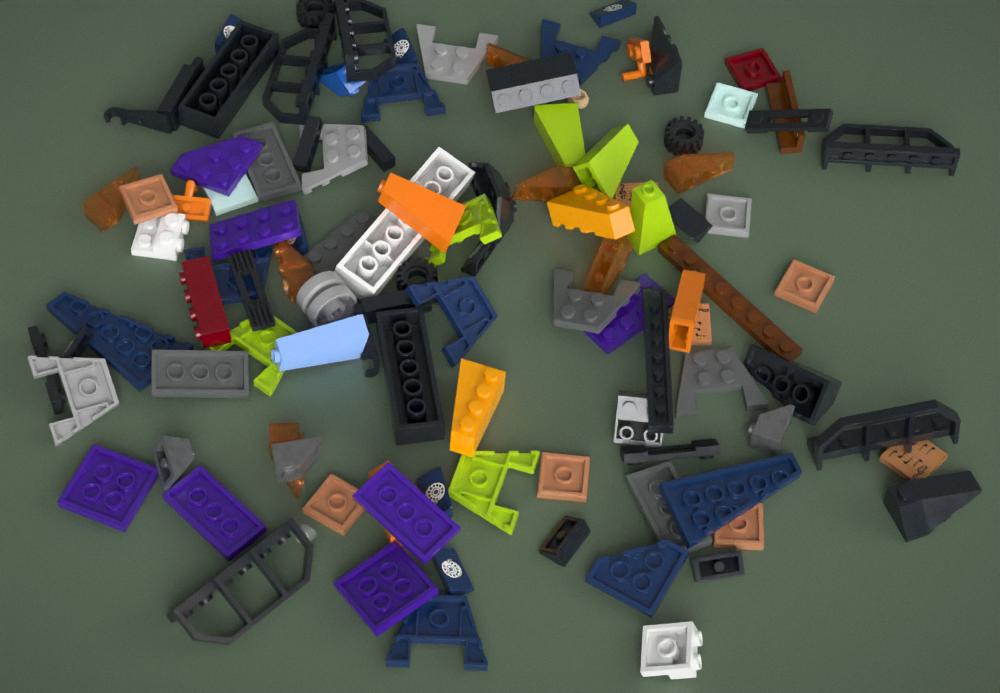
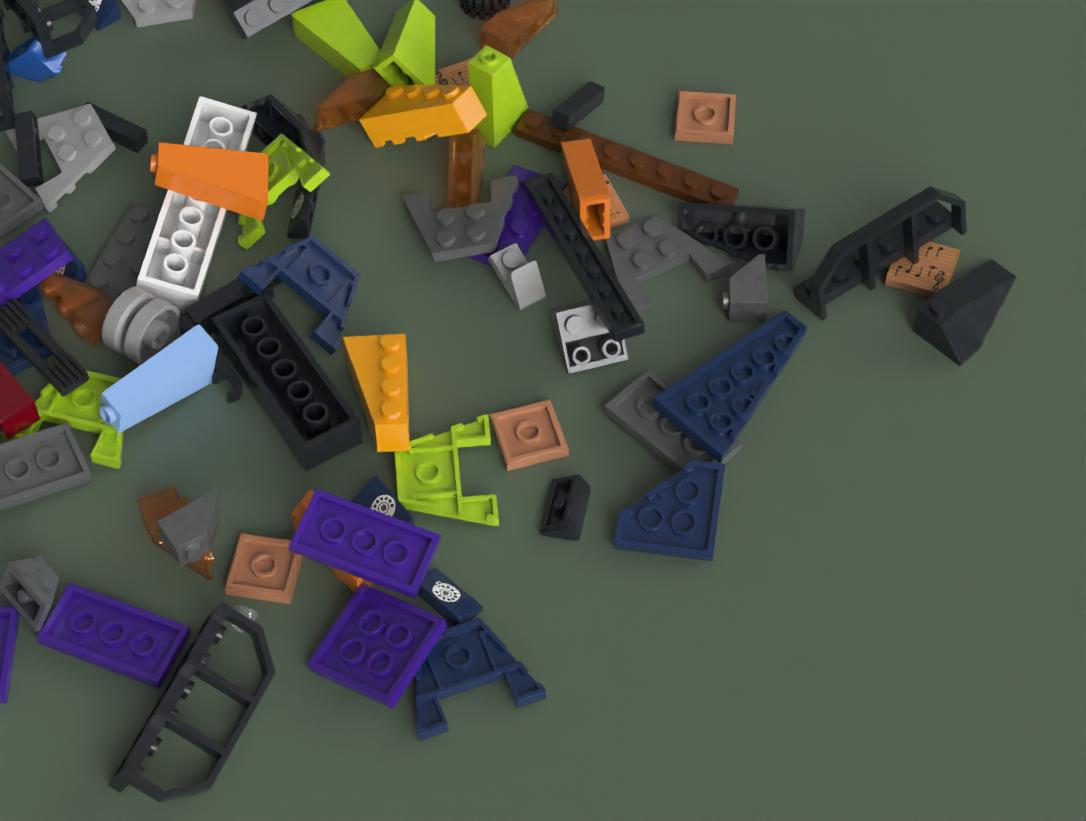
camera: 20 degrees left, 0 degrees up
dark blue wing [361,62,445,123] -> none
black tyre [396,257,438,291] -> none
black container [620,438,721,466] -> none
white plate [640,621,703,679] -> none
black slope [668,198,713,243] -> none
black slope [689,550,745,583] -> none
light grey tile [705,193,752,238] -> none
nougat tile [713,503,764,550] -> none
none -> light grey slope [488,243,546,311]
none -> black piece [551,81,605,132]

